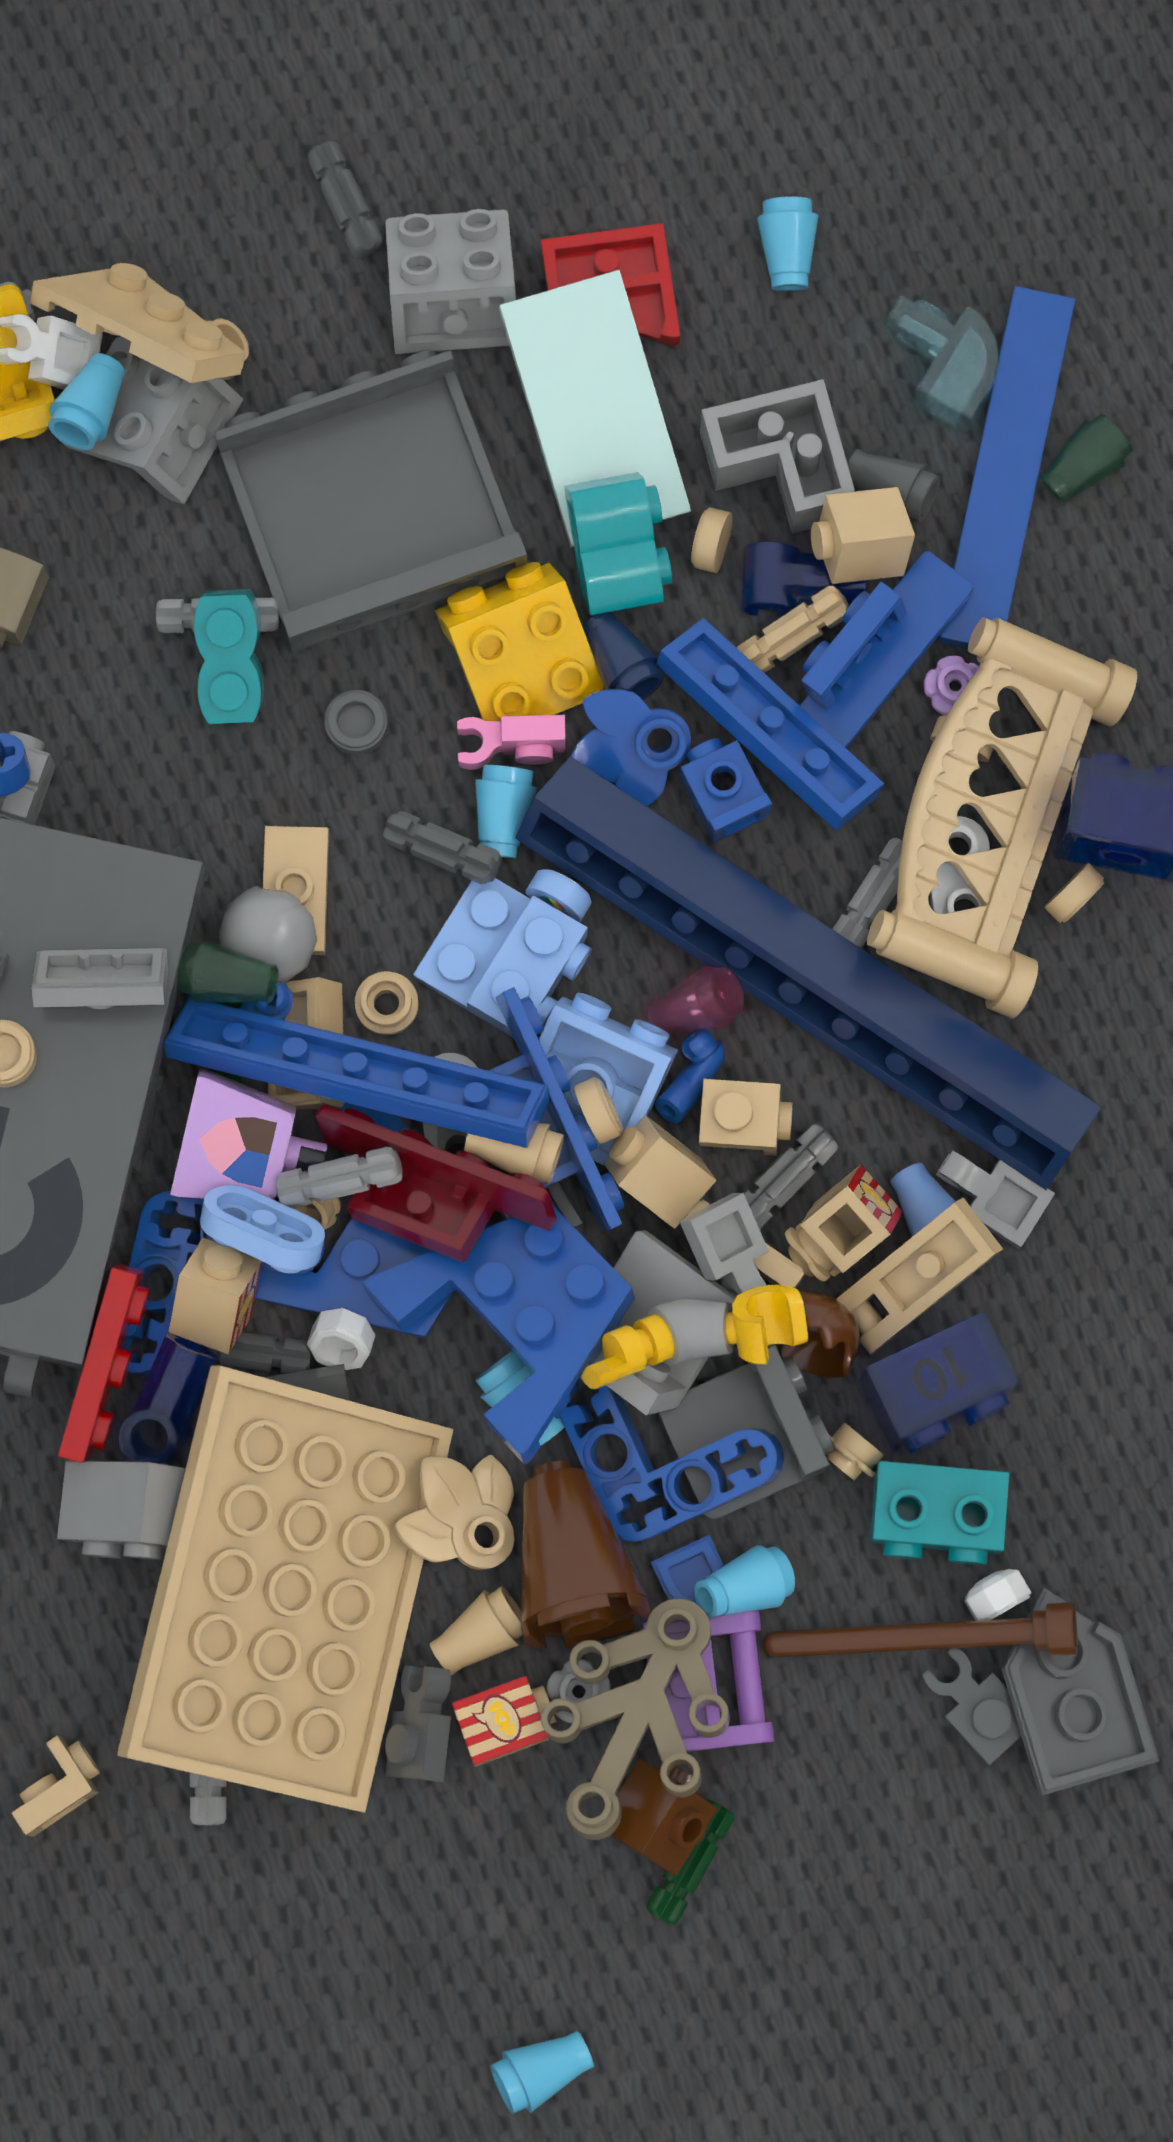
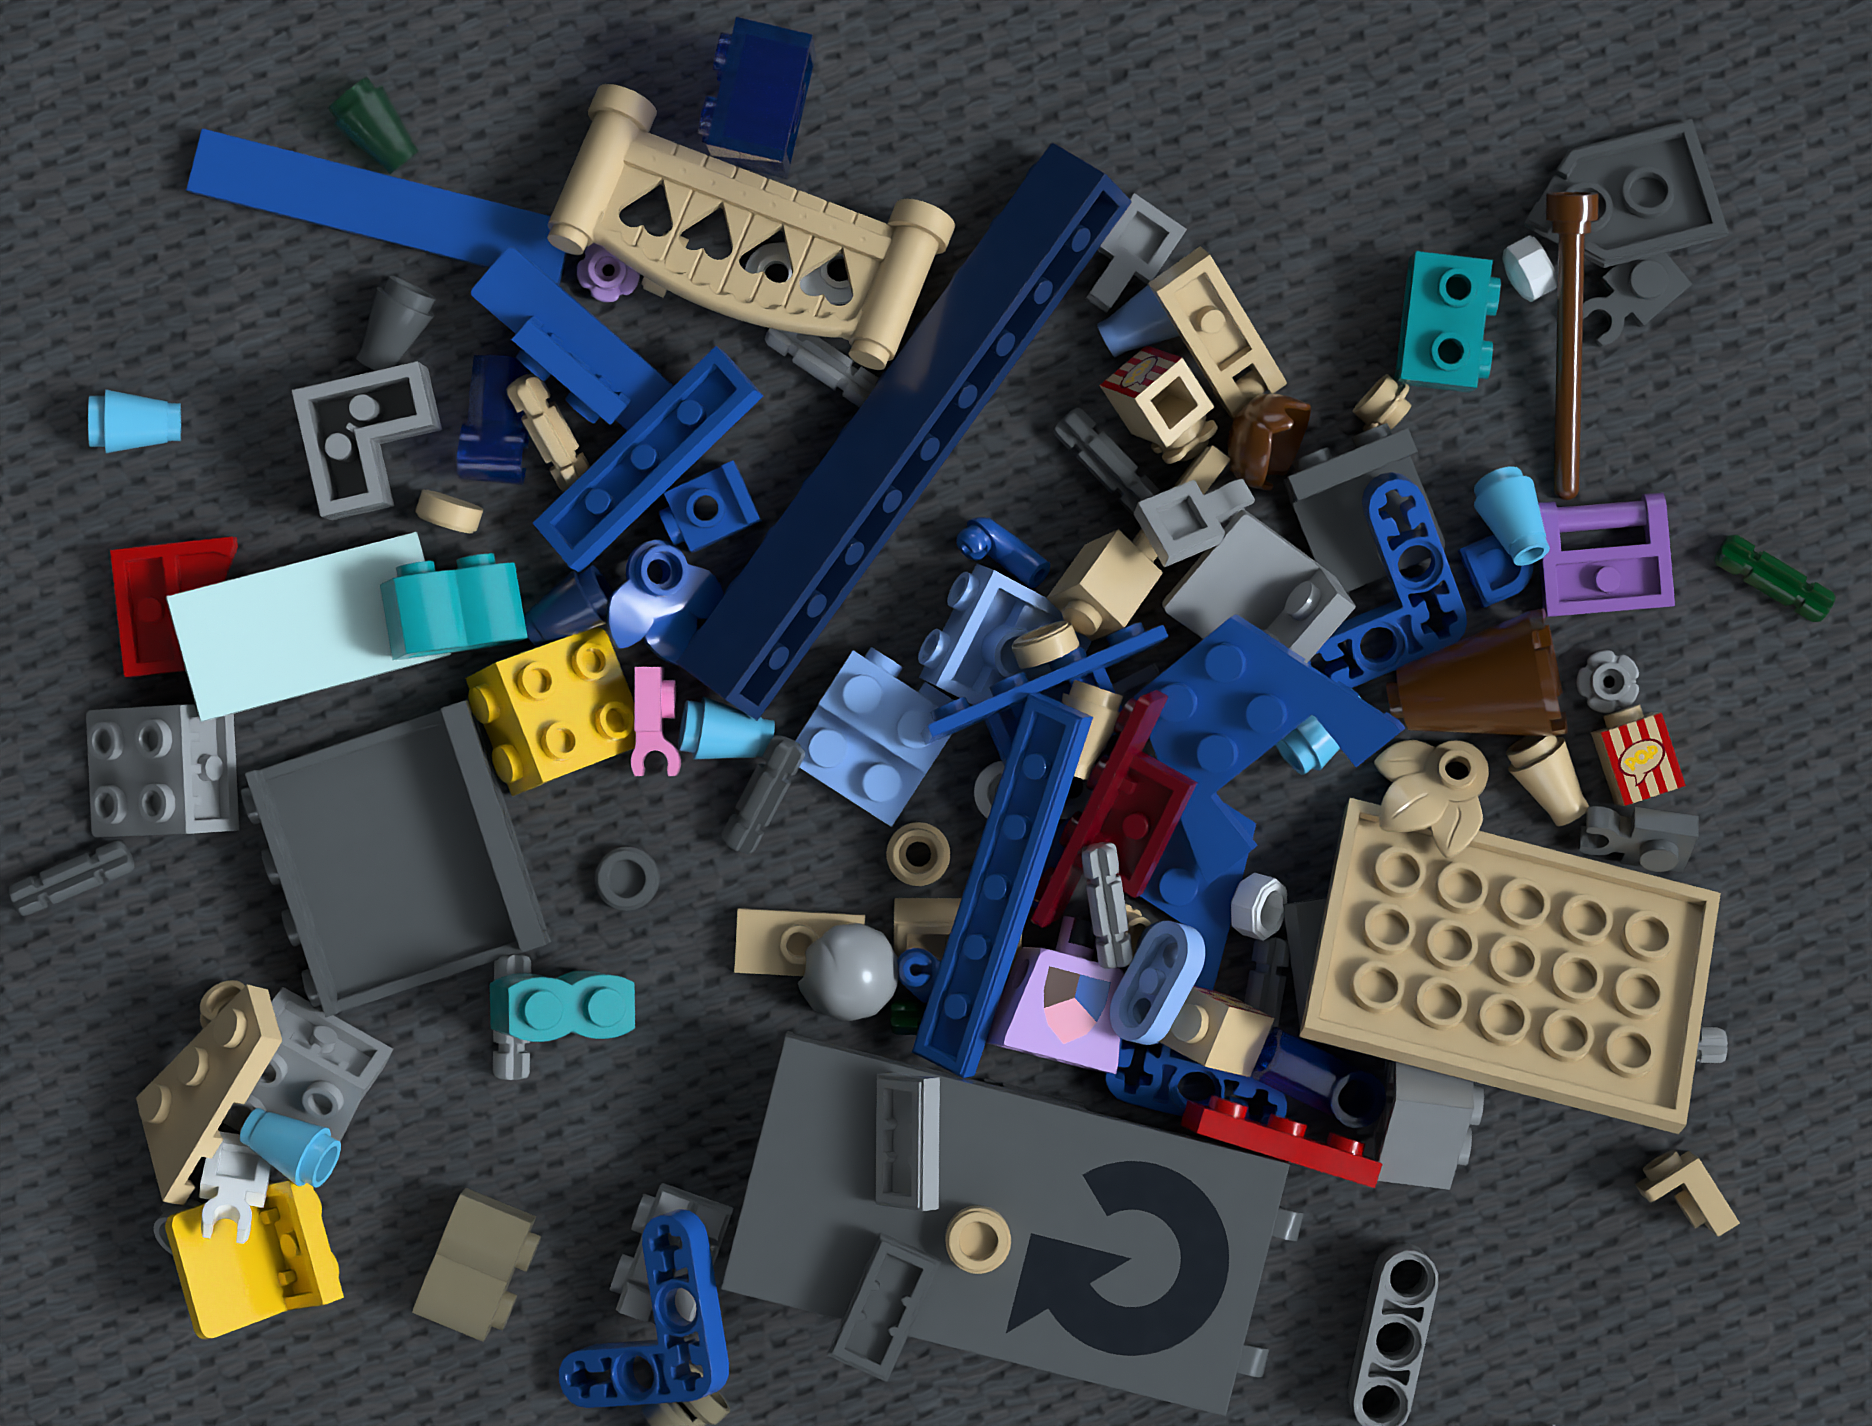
camera: 85 degrees left, 10 degrees up
clear green cone [178,940,279,1003] -> none
light blue tile [526,869,592,923] -> none
dark tan plant [541,1599,730,1840] -> none
yellow piece [580,1285,808,1390] -> none
reddish brown brick [611,1759,718,1876] -> none
clear pink cone [647,966,744,1034] -> none
tan bracket [699,1079,793,1156] -> none
tan brick [811,487,915,584] -> none
clear blue brick [858,1312,1019,1454] -> none
clear light blue brick [884,296,998,436] -> none
tan tile [1044,862,1104,923] -> none

